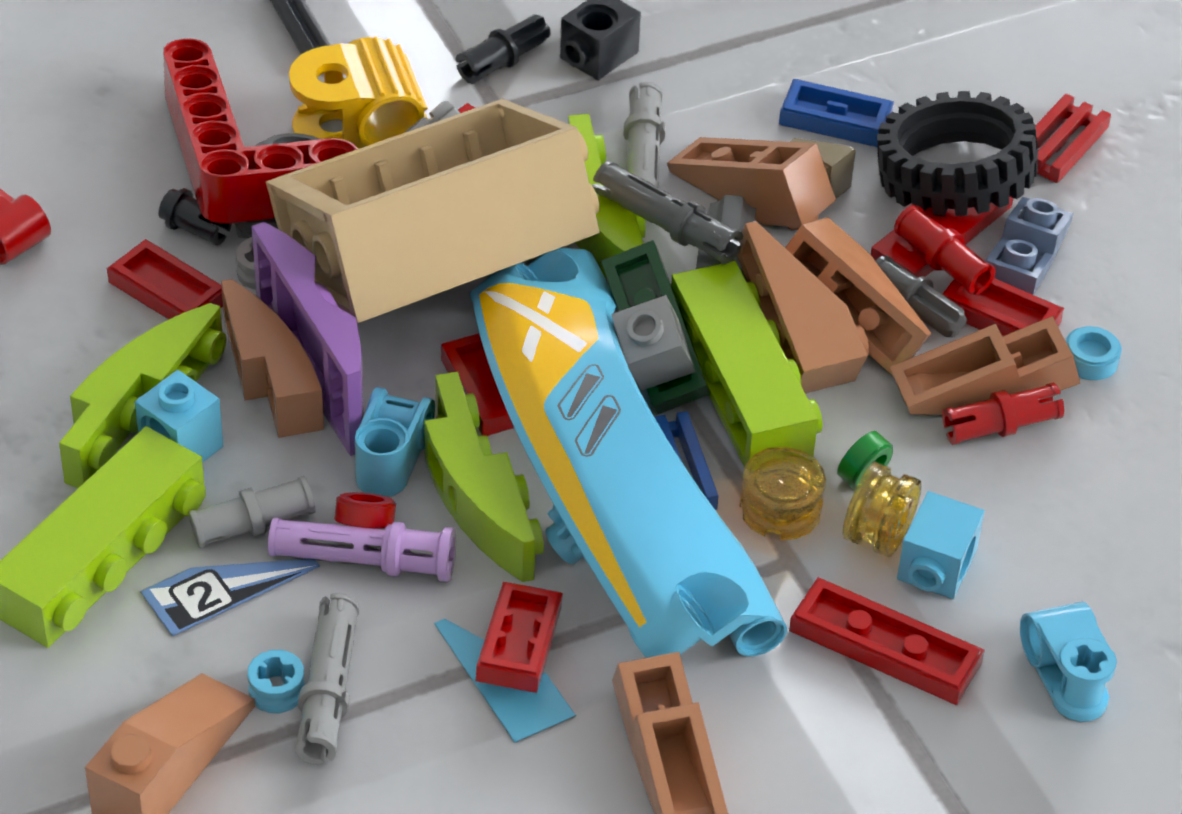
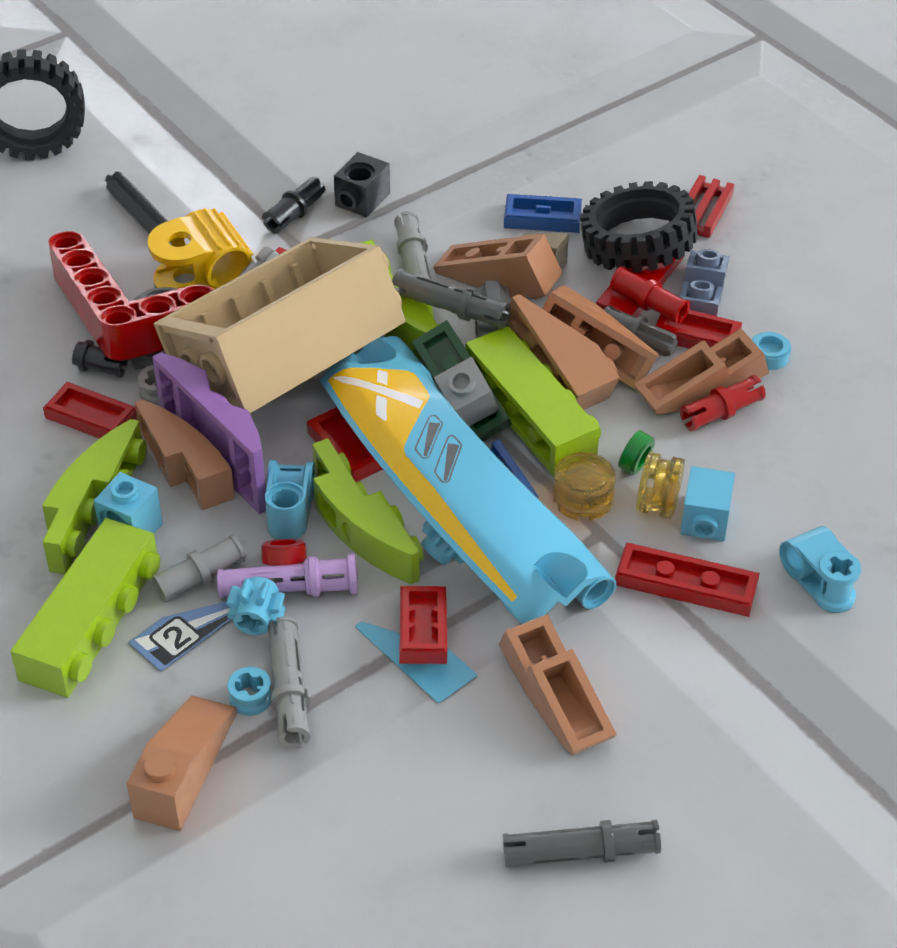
camera: 10 degrees left, 0 degrees up
none -> medium azure gear [226,577,286,635]

